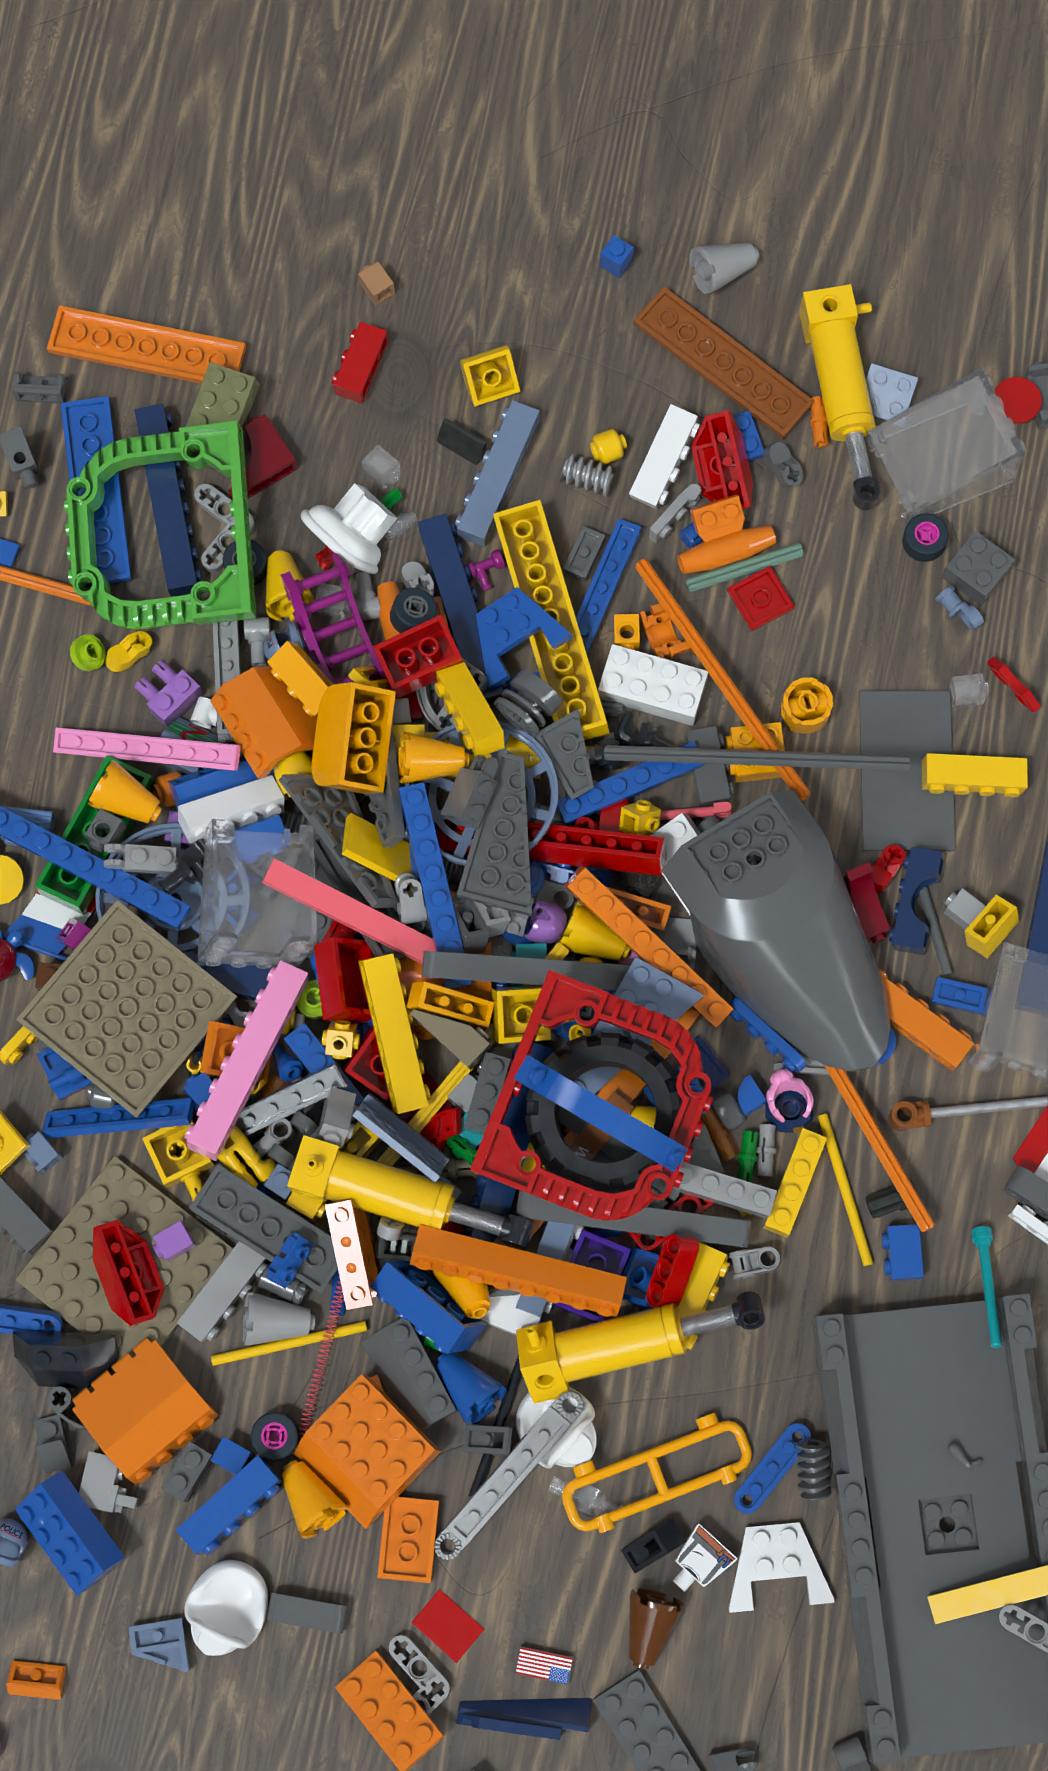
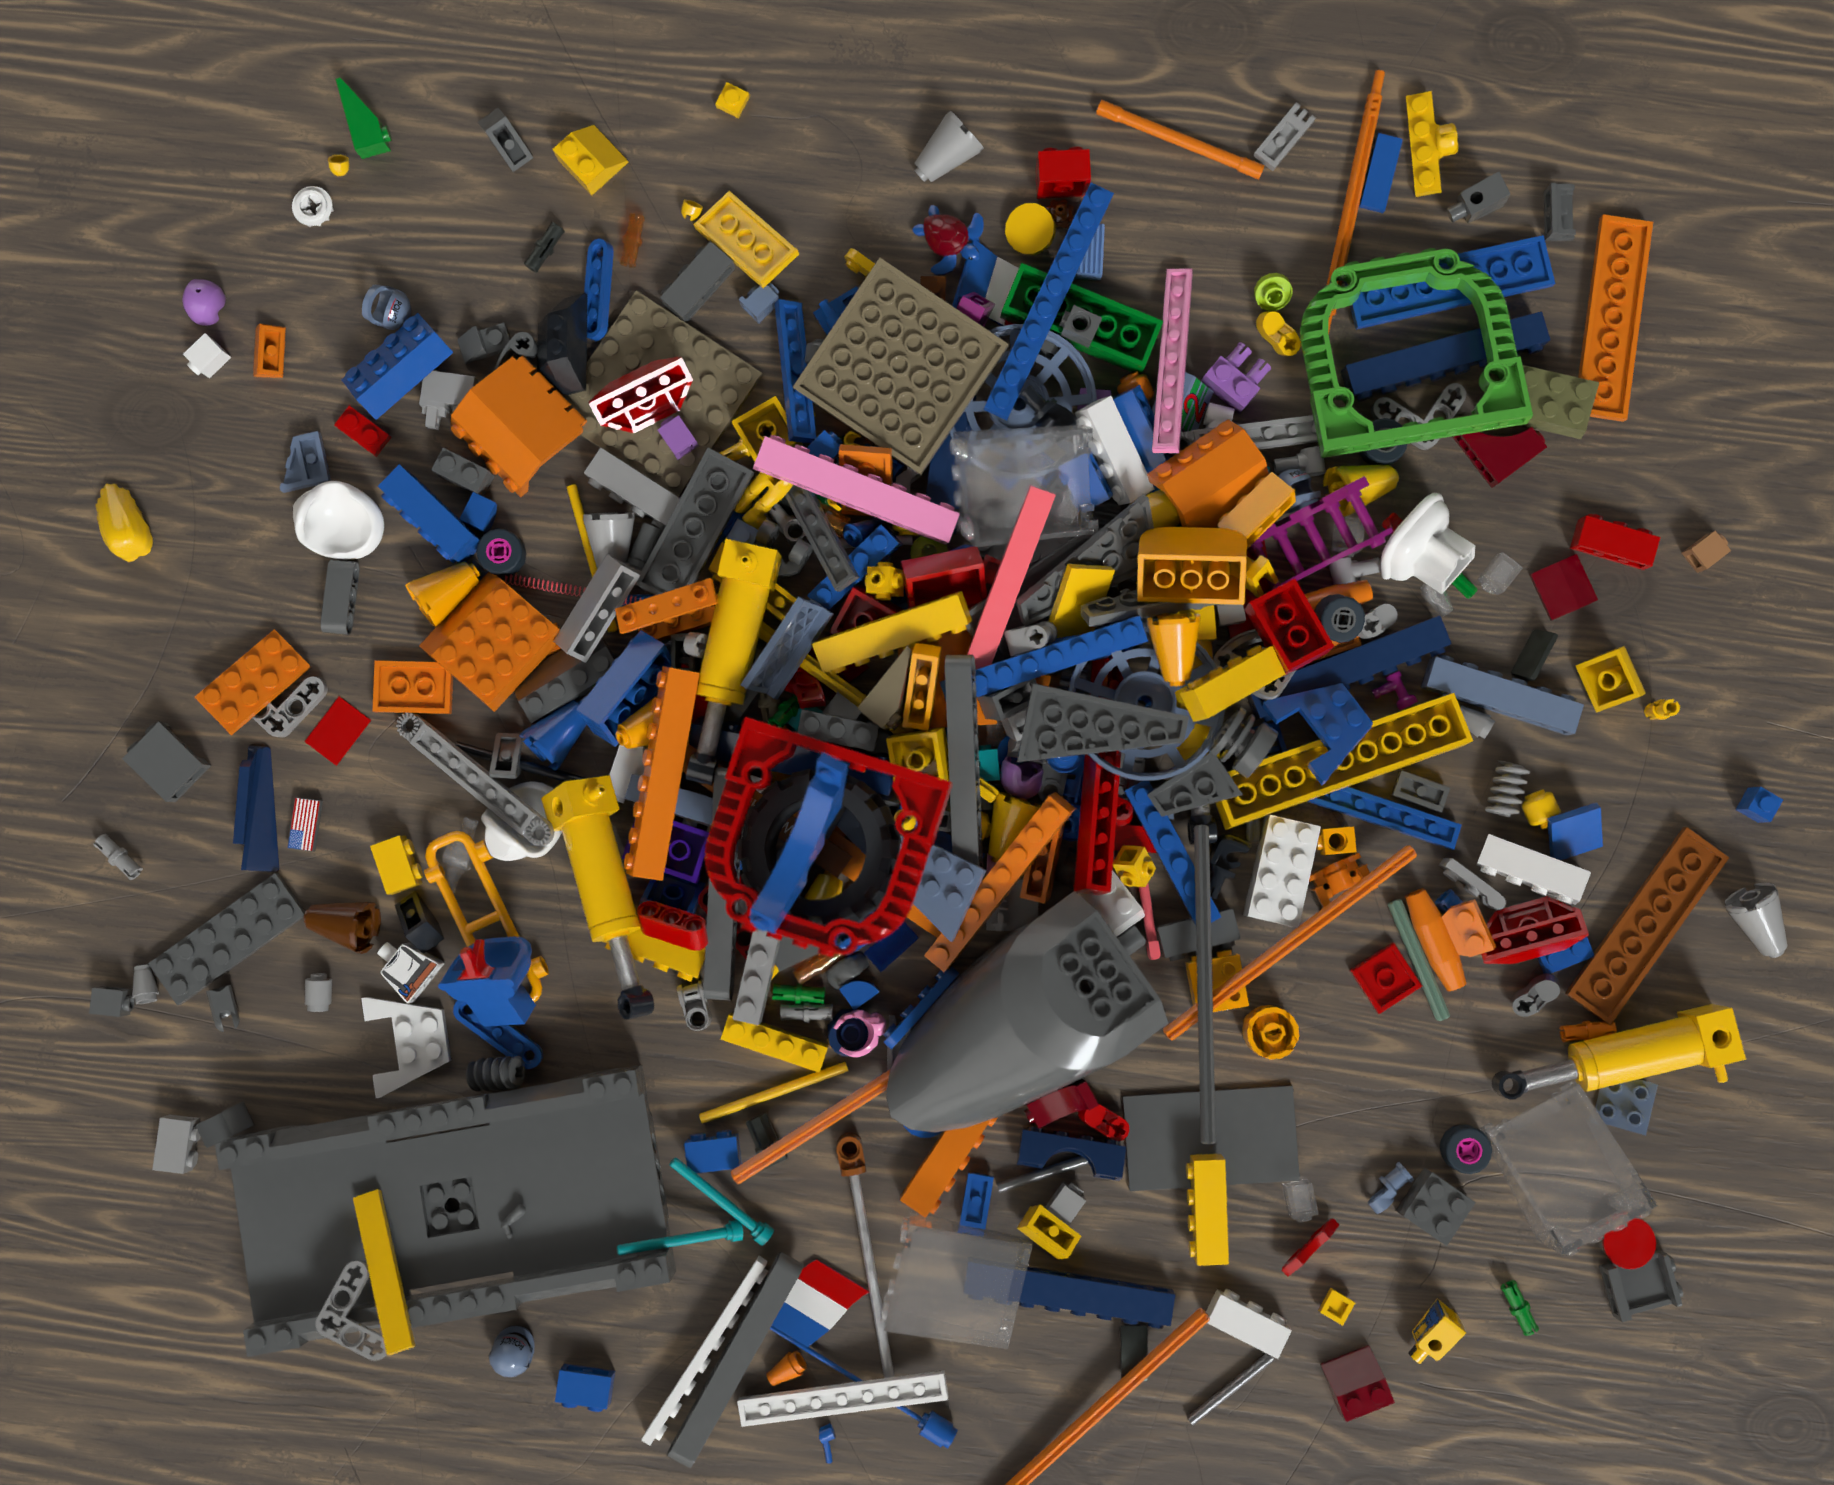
camera: 85 degrees right, 10 degrees up
light orange cone [88,760,162,824] -> none
light grey hinge [104,844,176,874] -> none
blue hinge [266,1231,314,1289] -> none
light grey brick [317,1086,358,1148] -> none
dark grey hinge [441,755,499,829] -> none
none -> white brick [183,333,231,378]
none -> light grey brick [305,973,332,1012]
none -> red plate [334,405,392,457]
none -> yellow brick [370,835,423,895]
none -> blue piece [438,936,536,1026]
none -> light grey brick [553,554,640,663]
none -> teal piece [669,1157,774,1246]
none -> light grey cone [1460,705,1495,739]
none -> dark red slope [1530,554,1598,621]
none -> blue tile [1547,802,1603,860]
none -> yellow pin [1644,699,1680,720]

